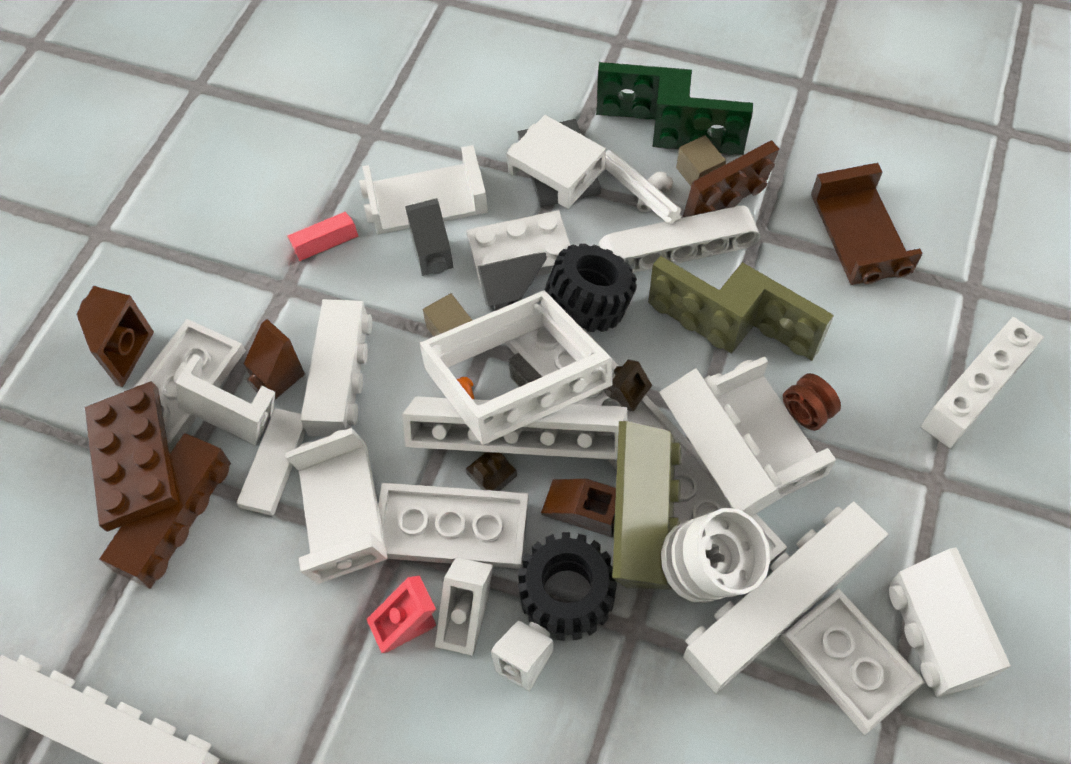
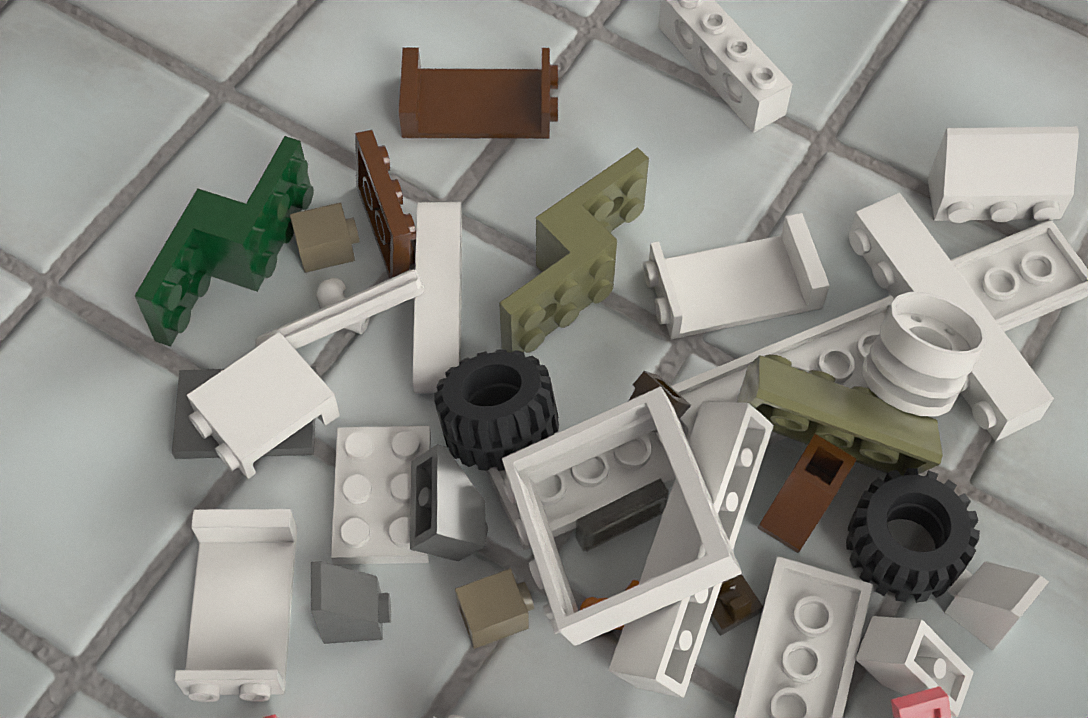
camera: 80 degrees left, 0 degrees up
white brick [659,368,782,516] -> none
copper wheel [783,373,841,431] -> none

